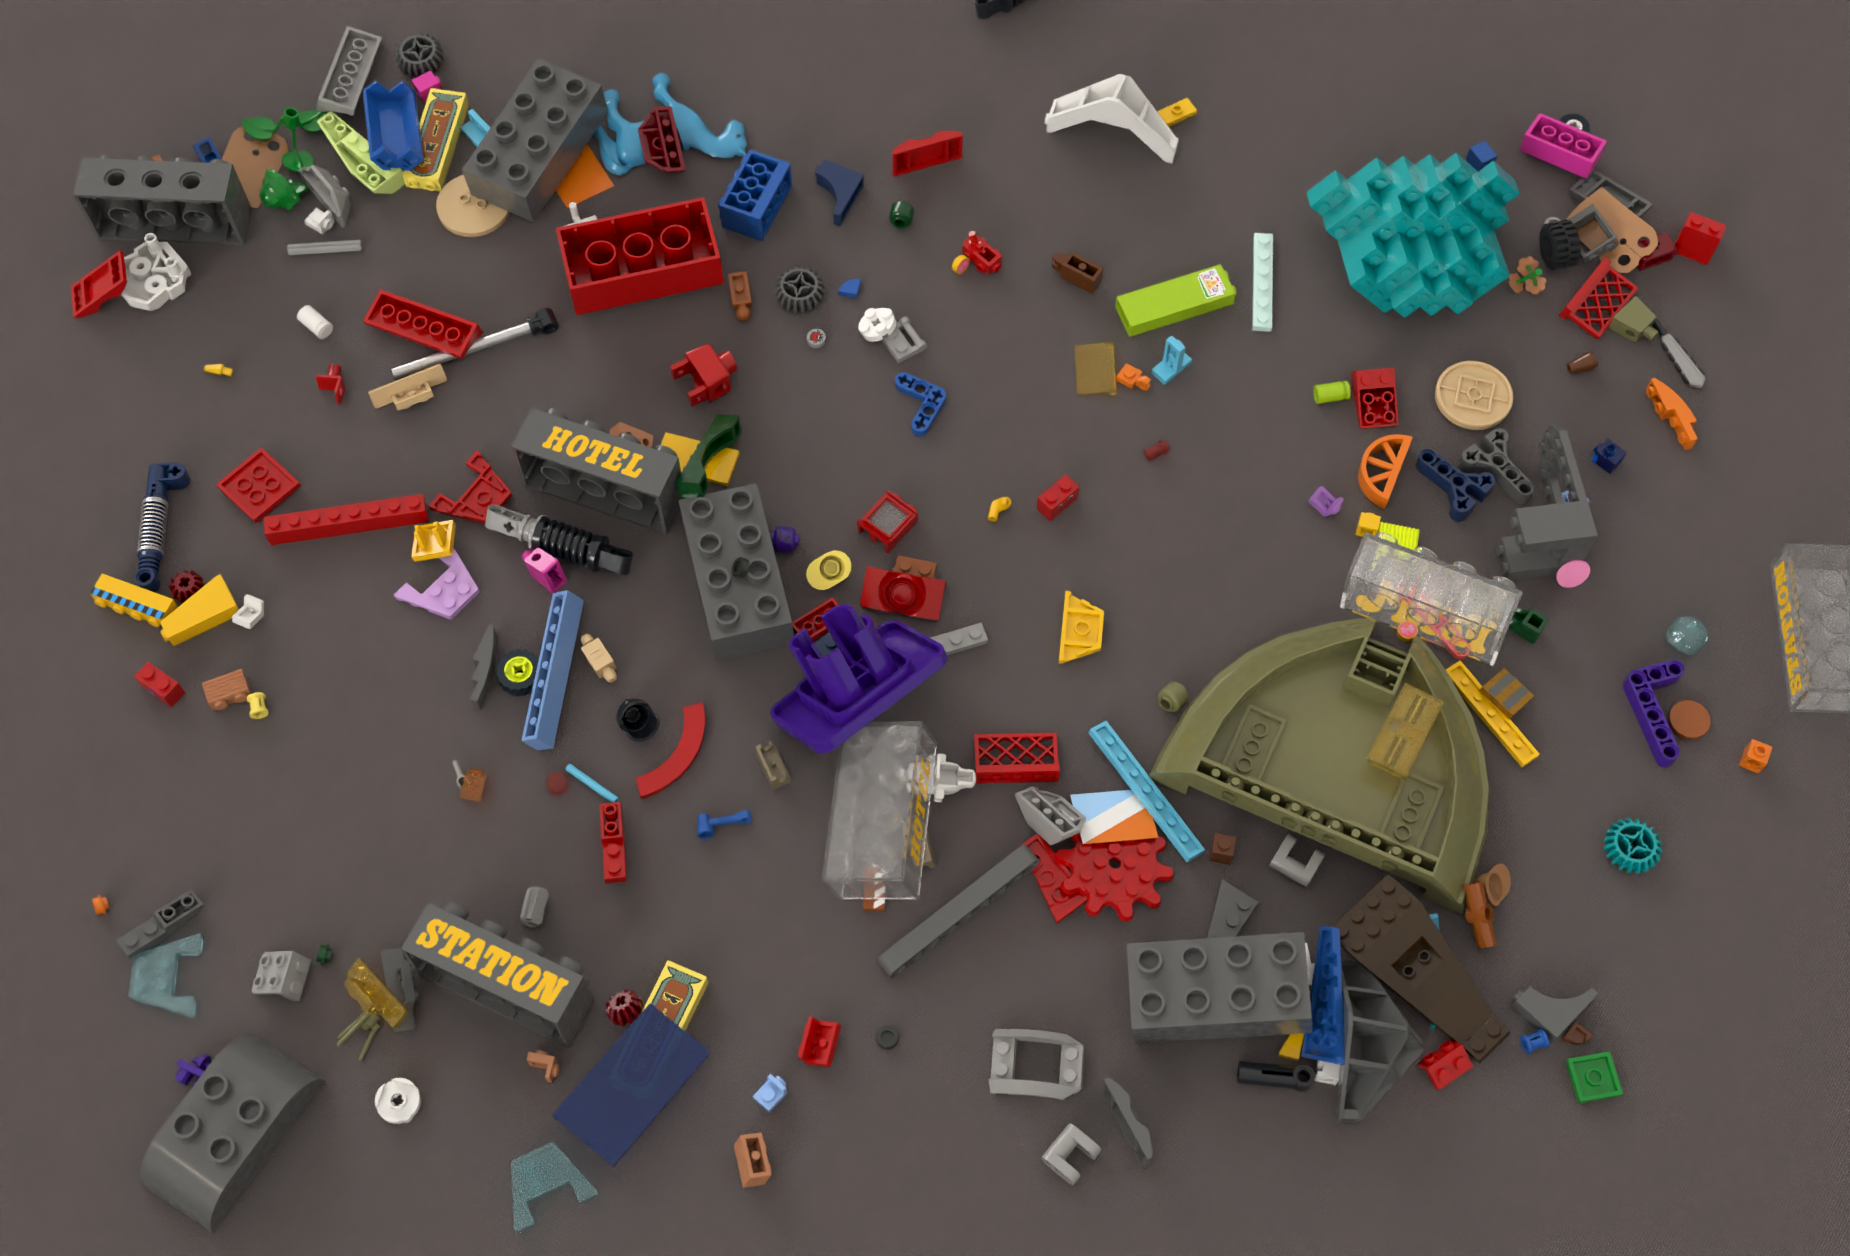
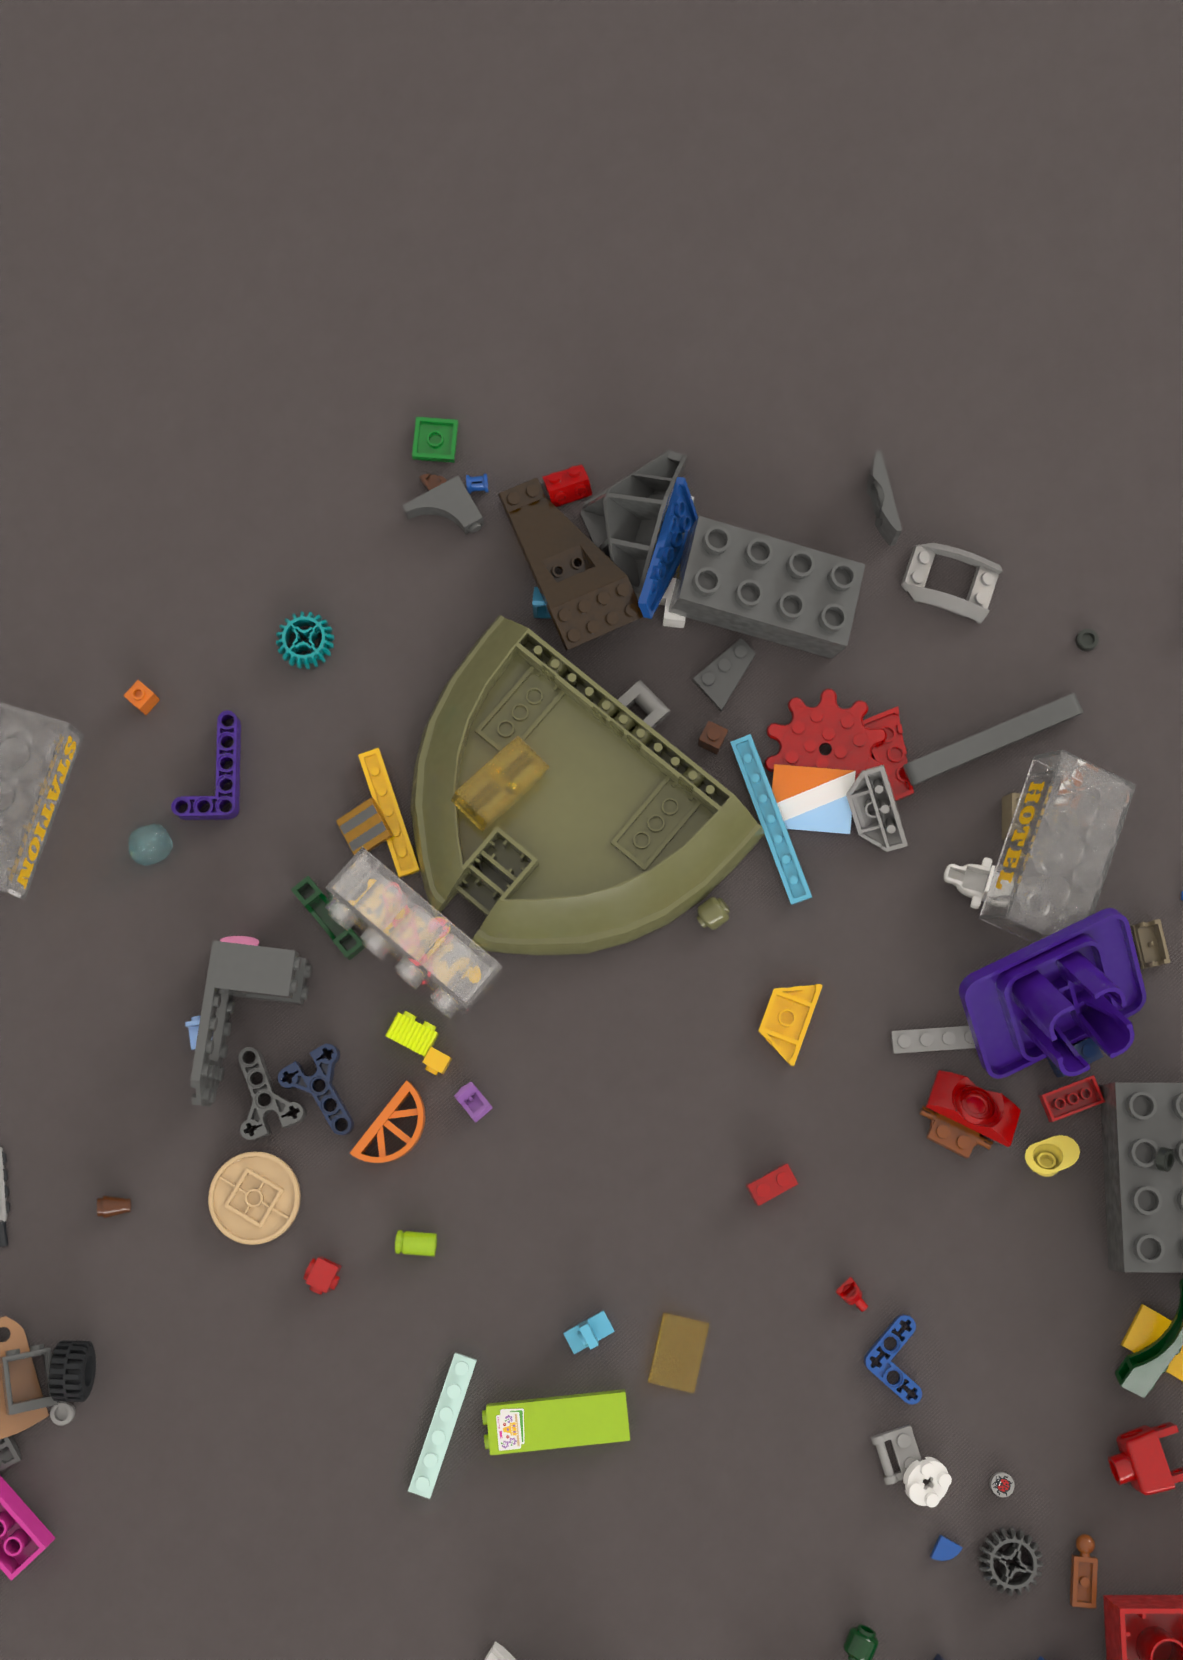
camera: 165 degrees left, 15 degrees up
dark purple head [771,526,800,553] -> none
red bracket [798,1016,841,1068] -> none
red window [857,490,918,553] -> none
tile [952,255,970,274] -> none
red brick [962,231,1002,275] -> none
red fence [974,733,1060,783] -> none
yellow arm [988,497,1012,522] -> none
light grey connector [1041,1123,1102,1185] -> none
reddish brown hinge [1052,251,1104,294] -> none
orange plate [1116,363,1151,391] -> none
clear red pin [1144,440,1170,461] -> none
black piece [1237,1061,1315,1092] -> none
teal panel [1306,152,1520,318] -> none
red slope [1351,368,1398,429] -> none
dark orange piece [1462,881,1497,949] -> none
blue panel [1466,141,1497,171] -> none
medium nougat piece [1476,863,1511,906] -> none
nougat plant [1509,256,1547,295] -> none
red fence [1559,257,1638,340] -> none
clear blue brick [1592,438,1627,474] -> none
olive torso [1608,296,1659,342] -> none
orange slope [1646,378,1698,450] -> none
dark orange tile [1668,700,1711,740] -> none
none -> red brick [303,1256,342,1295]
none -> red piece [835,1277,868,1312]

